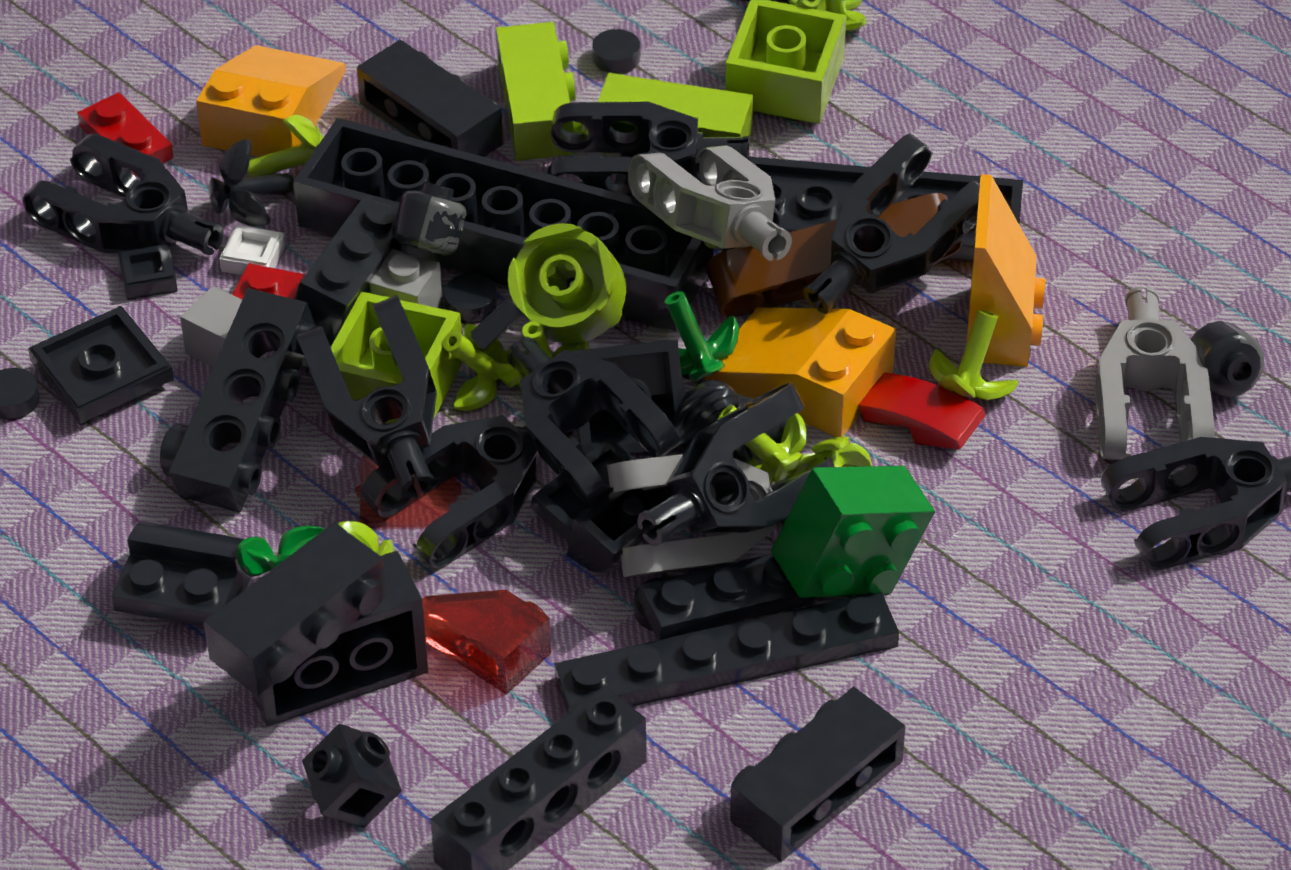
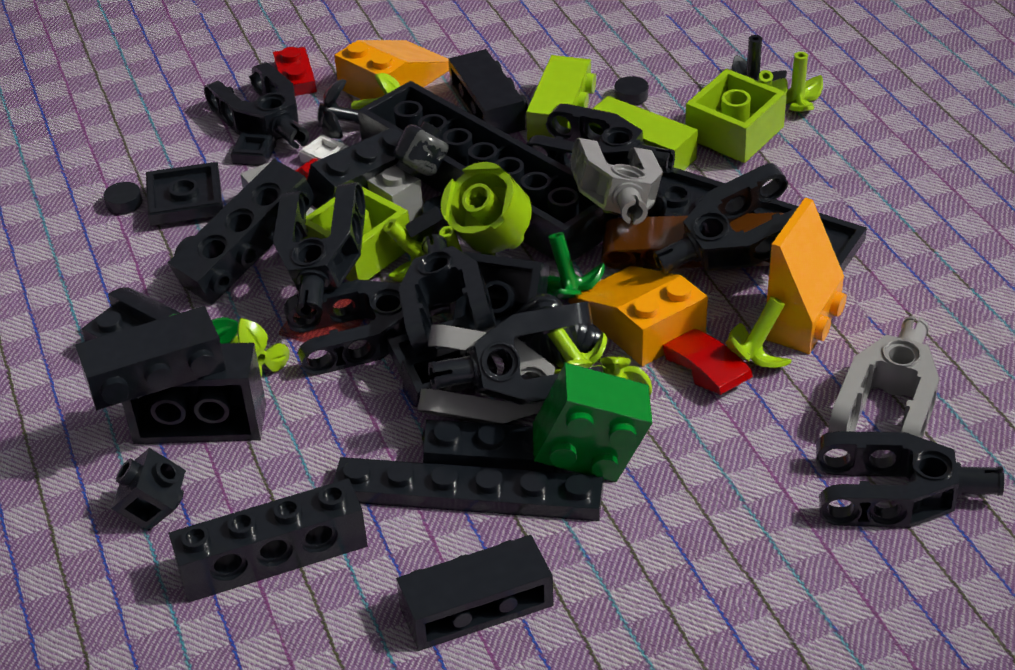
camera: 25 degrees right, 5 degrees down
clear red slope [422,590,551,695] -> none
black head [1190,321,1264,398] -> none

